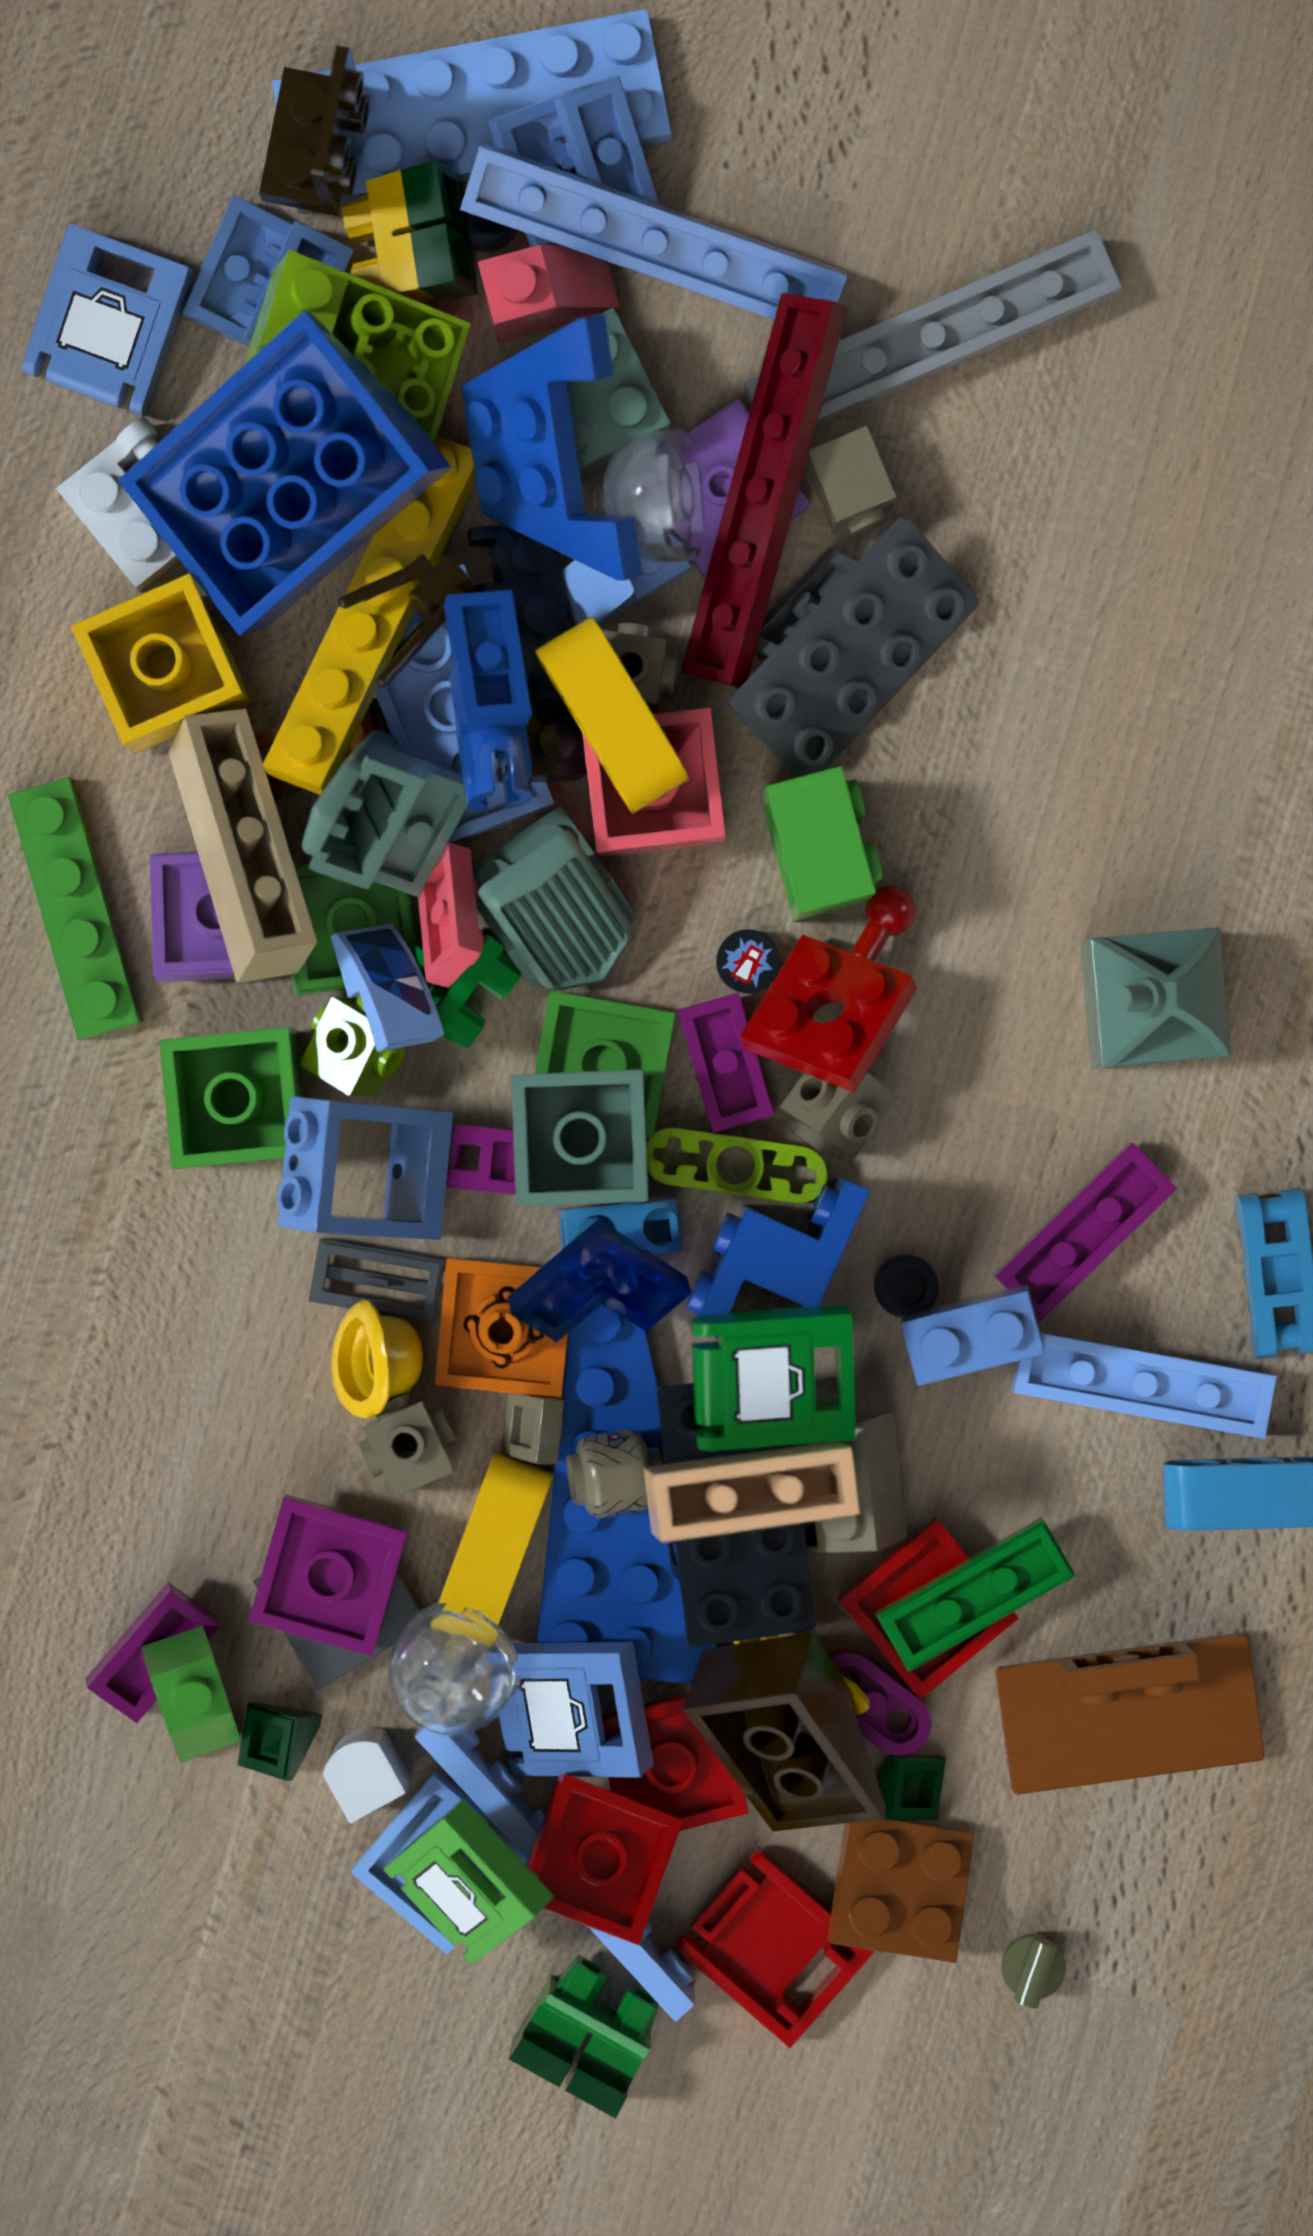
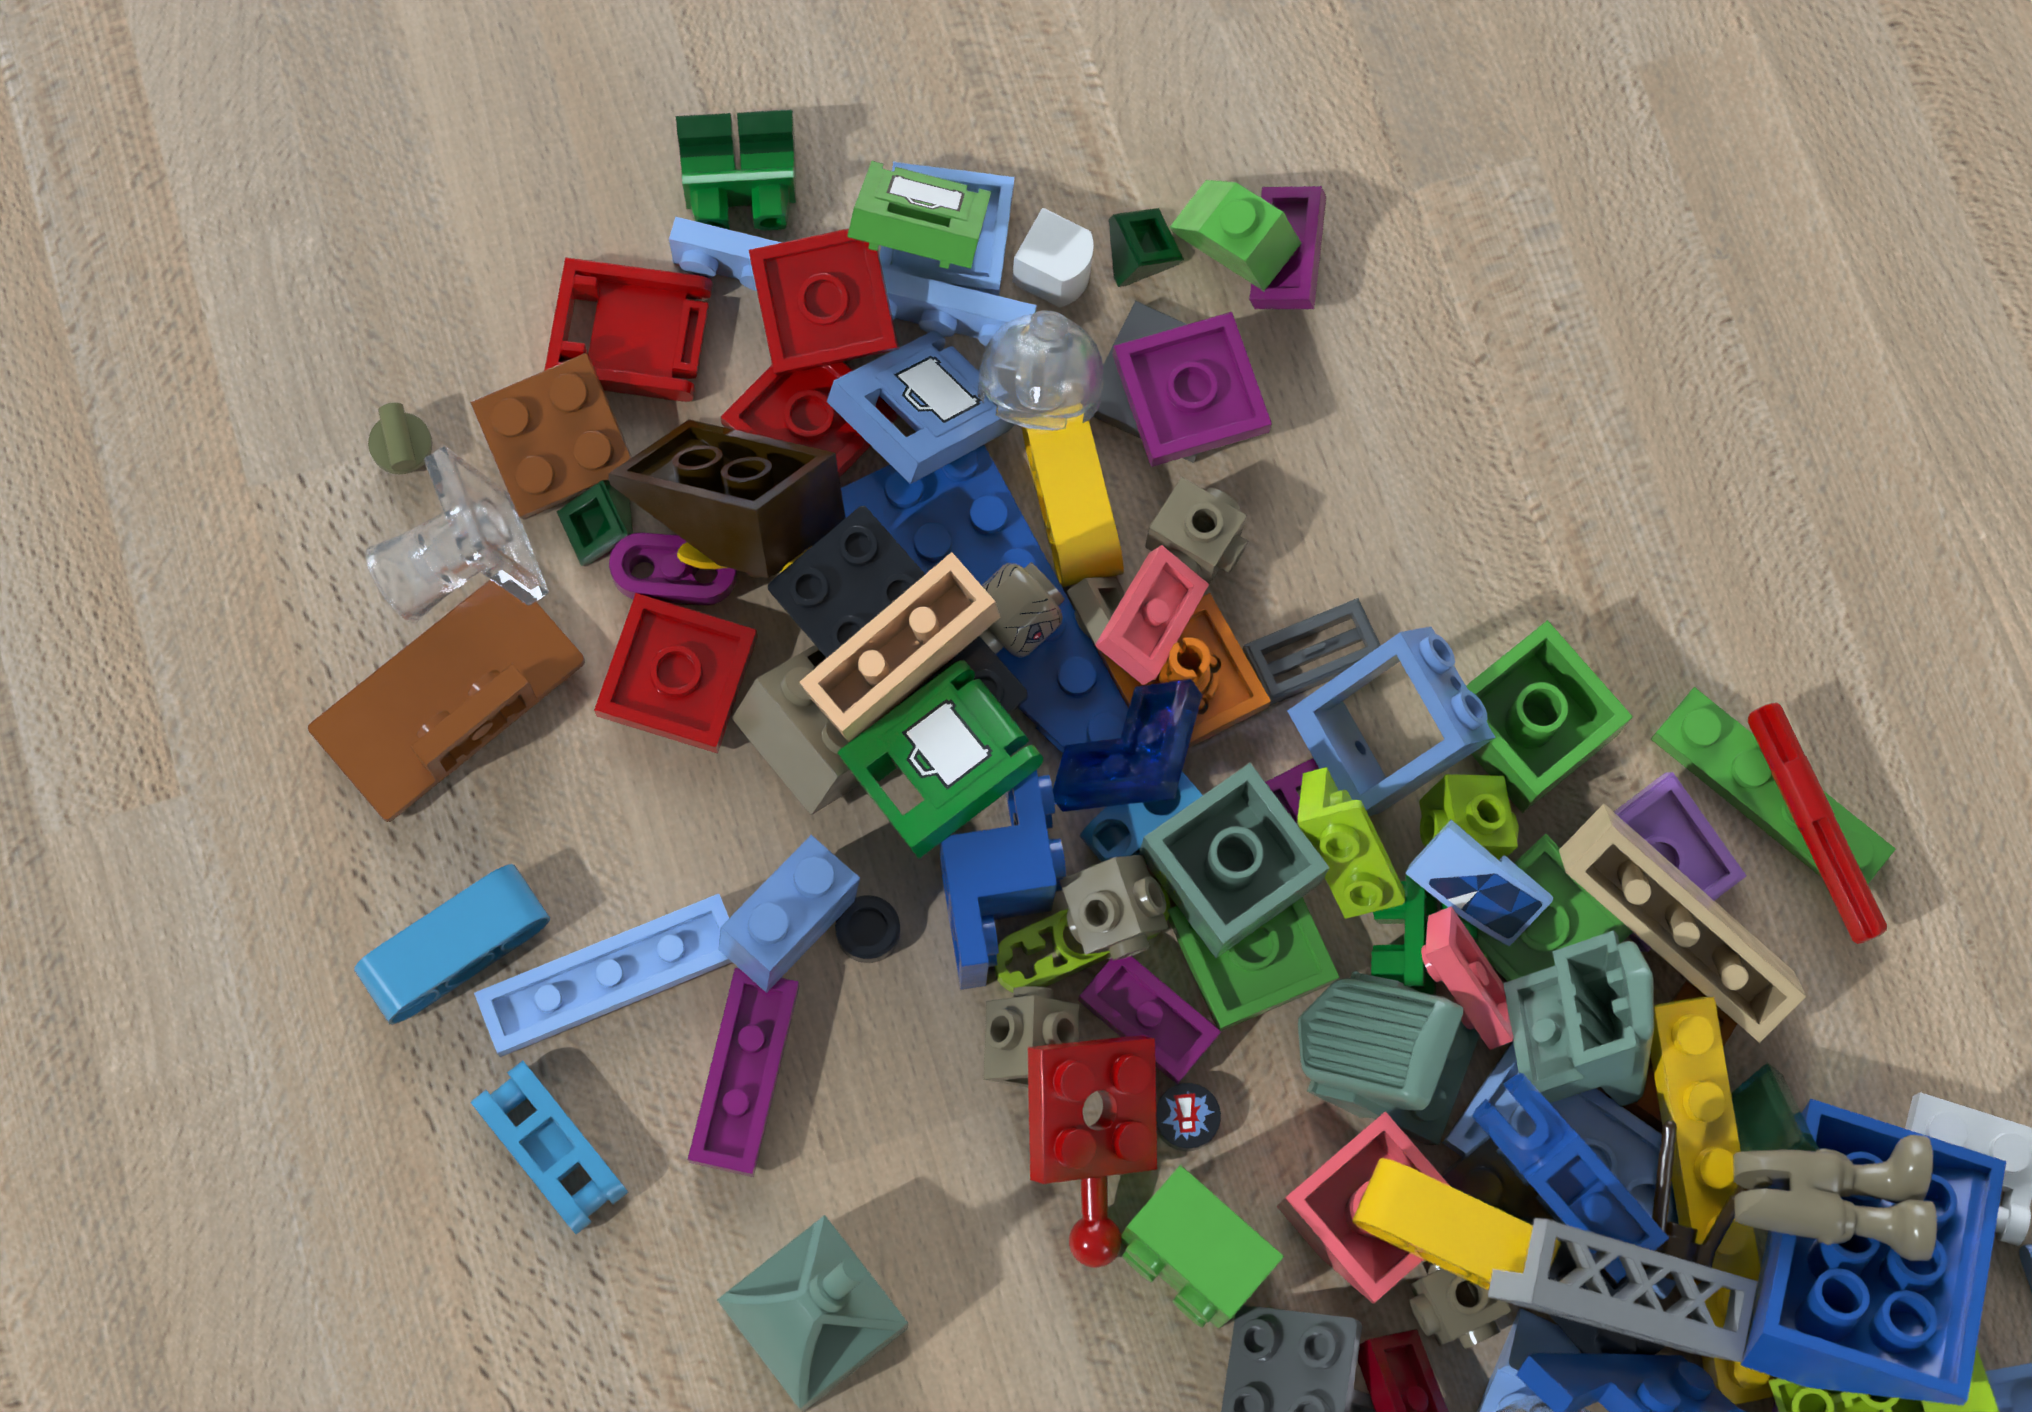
camera: 145 degrees right, 15 degrees down
yellow brick [71,573,252,754] -> none
yellow hat [330,1299,423,1419] -> none
green tile [875,1517,1076,1672] -> none
none -> clear plant [366,445,549,623]
none -> dark tan brick [1059,855,1169,961]
none -> coral plate [1095,545,1209,685]
none -> lime bracket [1297,767,1405,919]
none -> light grey fence [1488,1218,1757,1362]
none -> clear green tile [1731,1063,1819,1152]
none -> dark tan piece [1733,1135,1937,1261]
none -> red axle [1748,702,1887,944]

